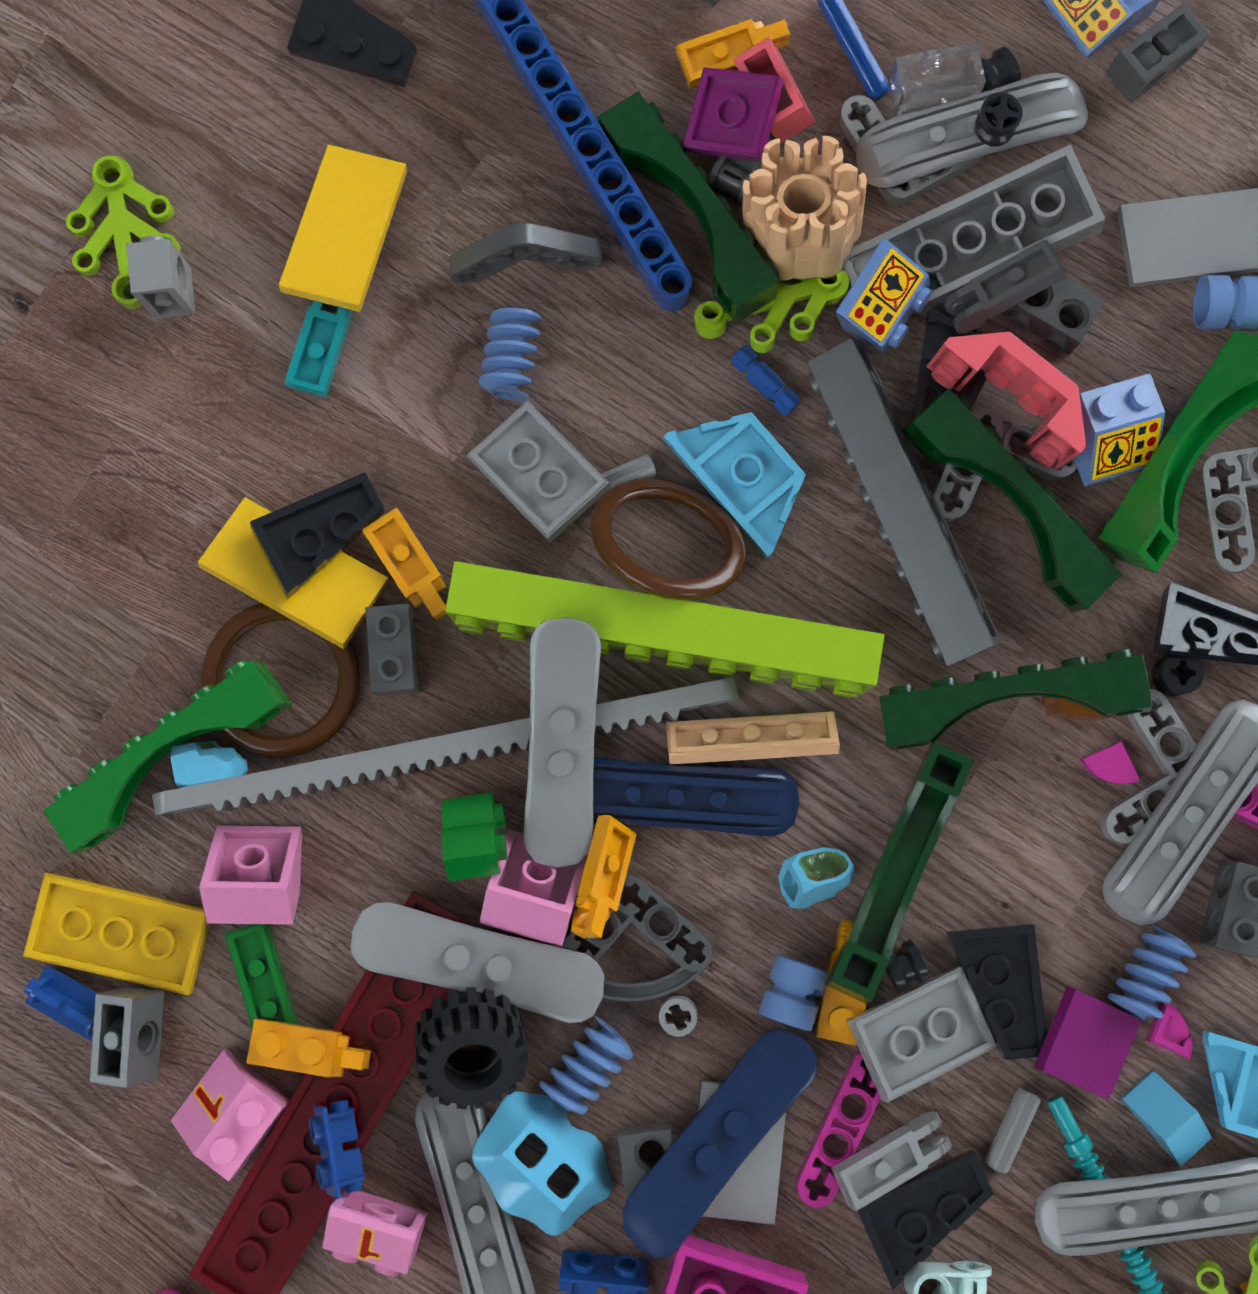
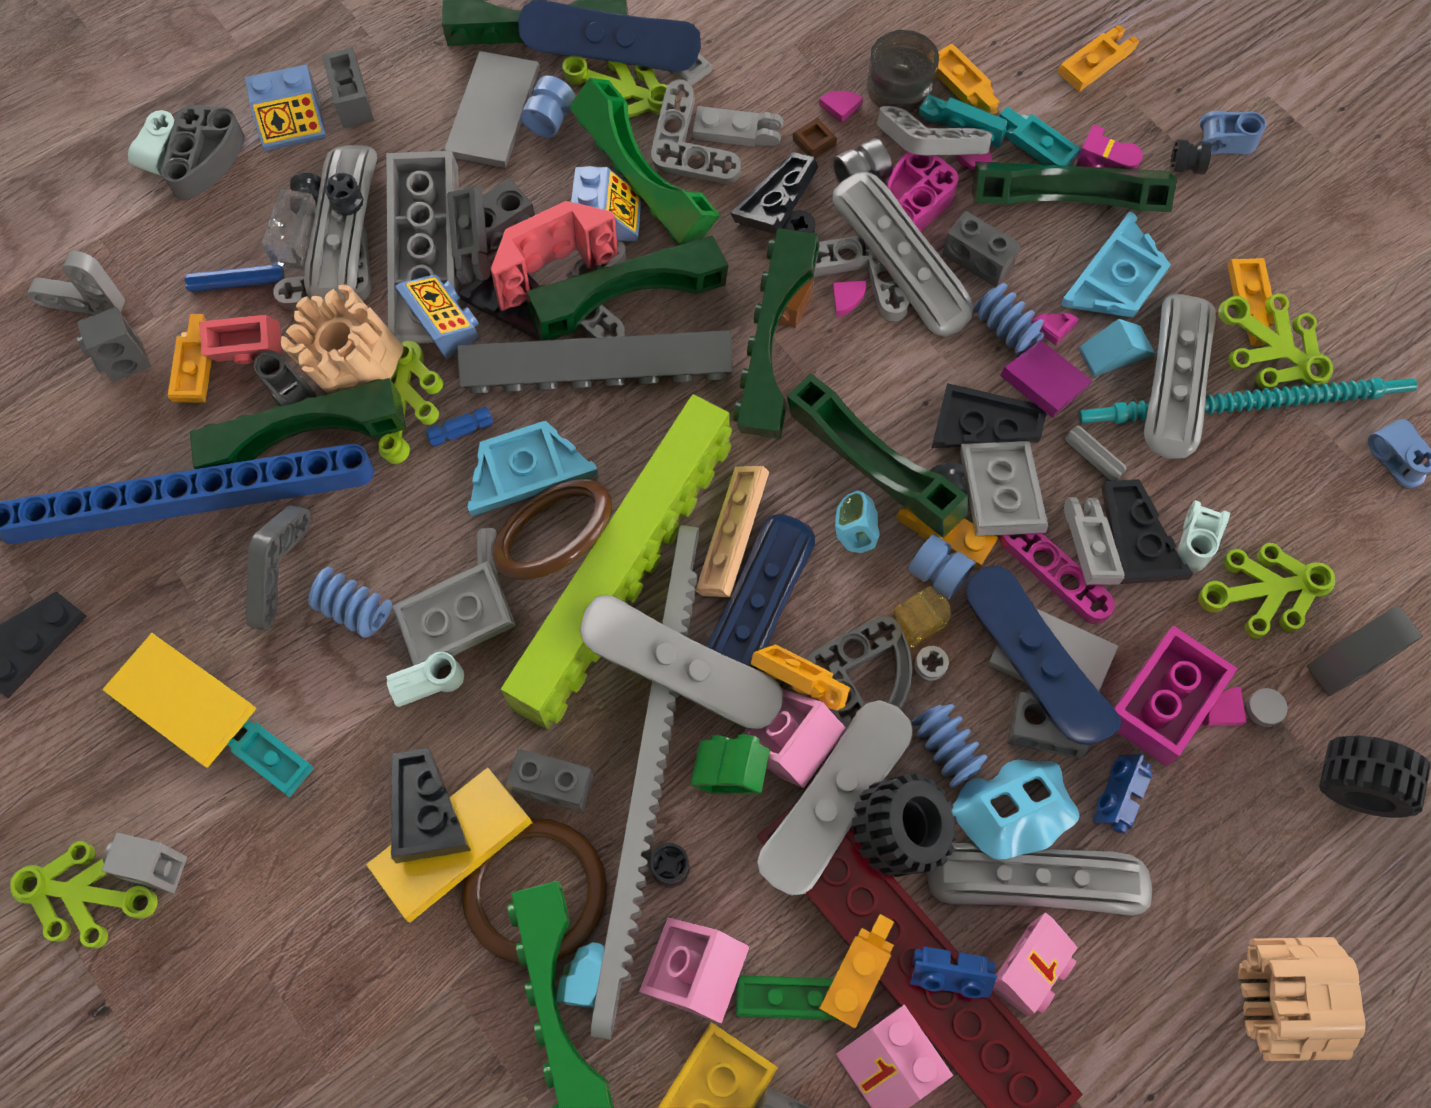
camera: 70 degrees left, 15 degrees down
light orange hinge [362,507,447,621] -> none
magenta tile [682,67,784,162] -> none
none -> light aqua piece [386,652,464,707]
none -> black wheel [650,843,689,888]
none -> clear yellow brick [892,586,951,648]

